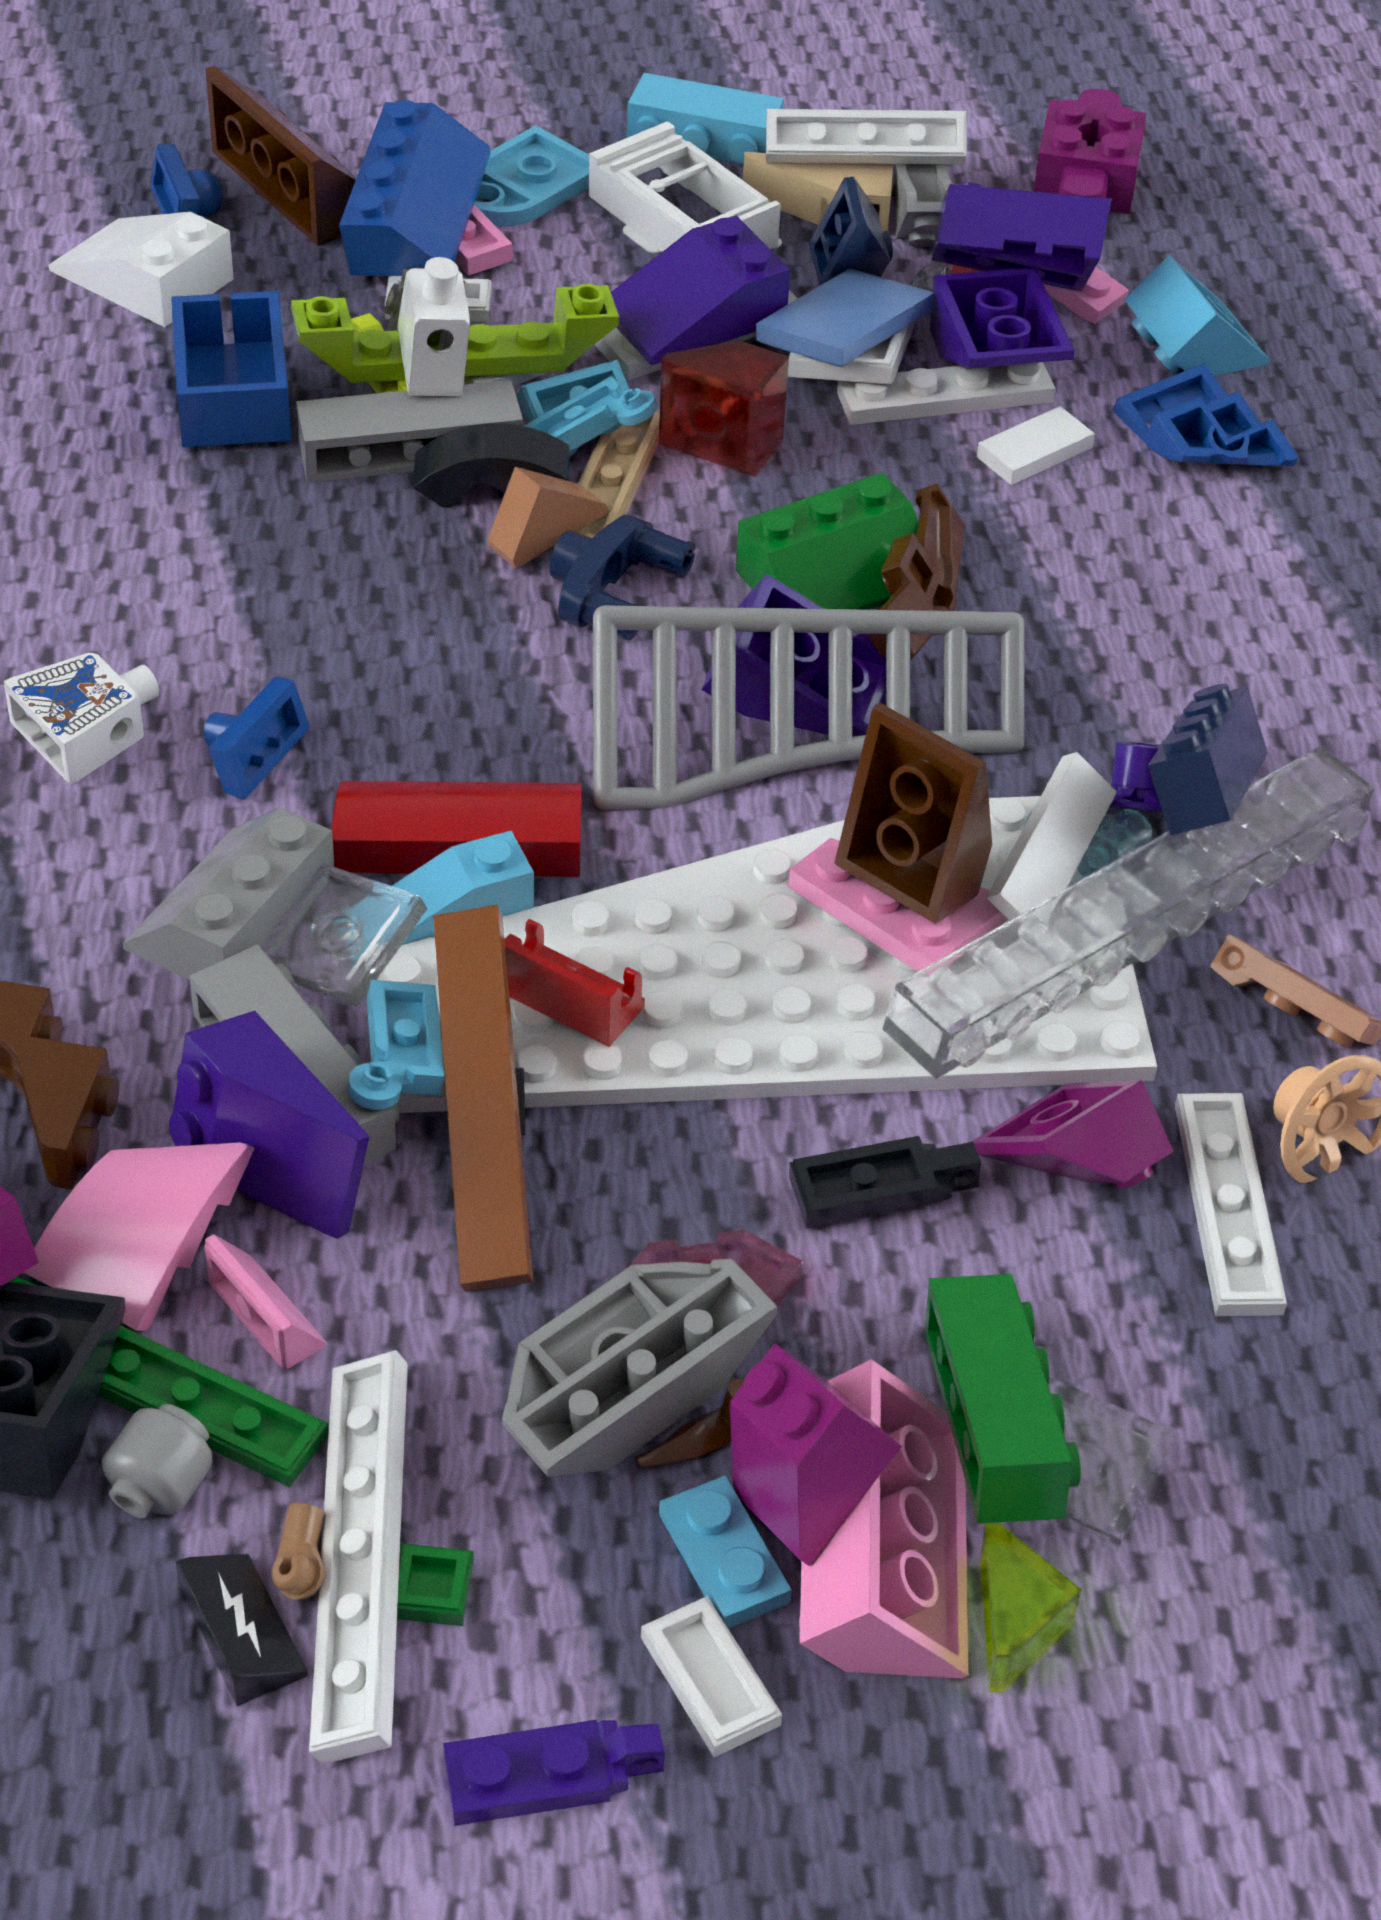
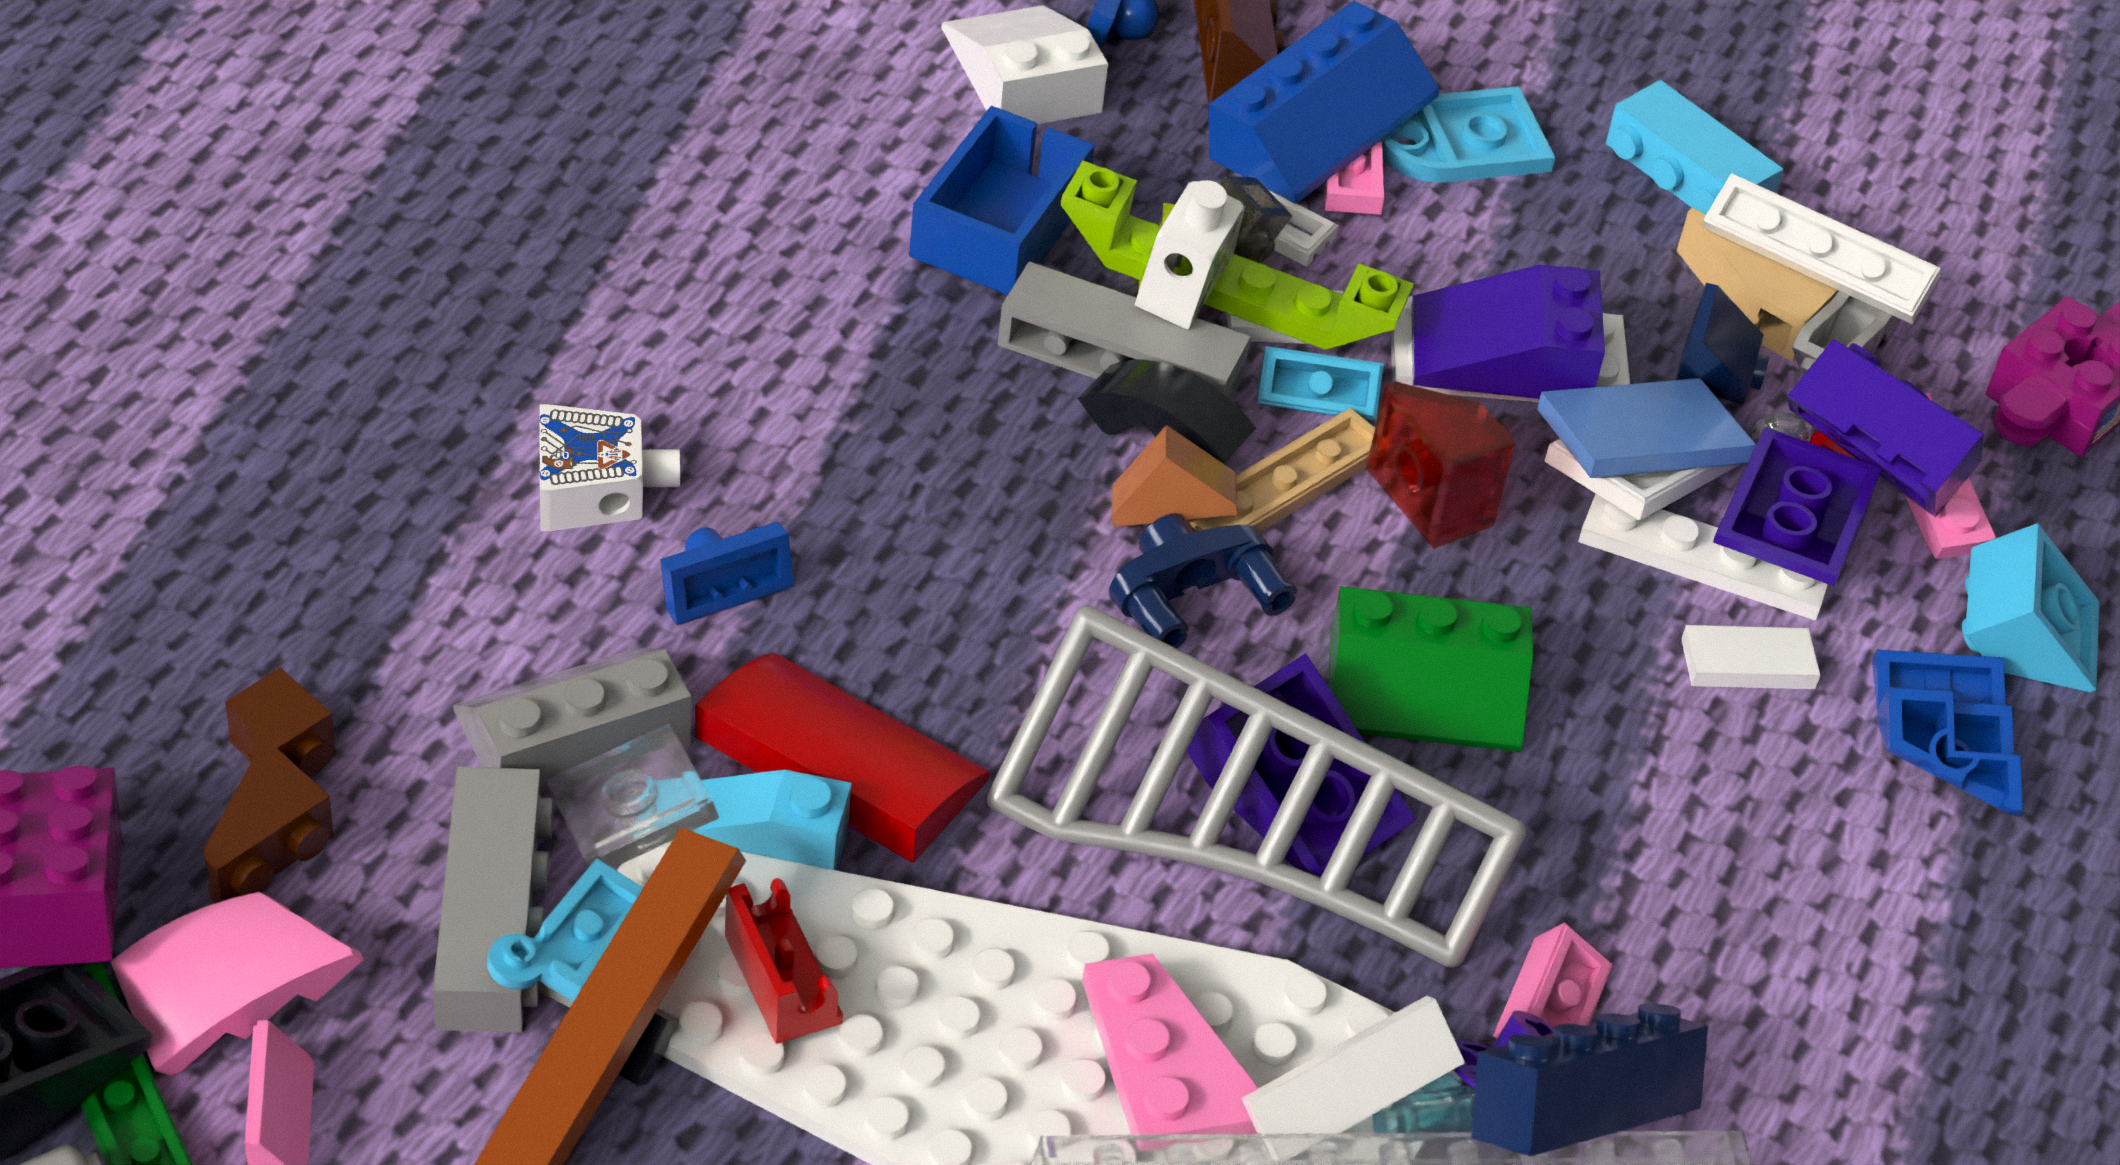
camera: 30 degrees right, 0 degrees up
dark purple slope [169,1010,370,1239] -> none
medium azure hinge [524,376,659,457] -> none
white piece [589,121,782,253] -> none
reddish brown slope [834,703,992,924] -> none
reddish brown plate [867,484,965,660] -> none
none -> bright pink slope [1493,922,1613,1038]

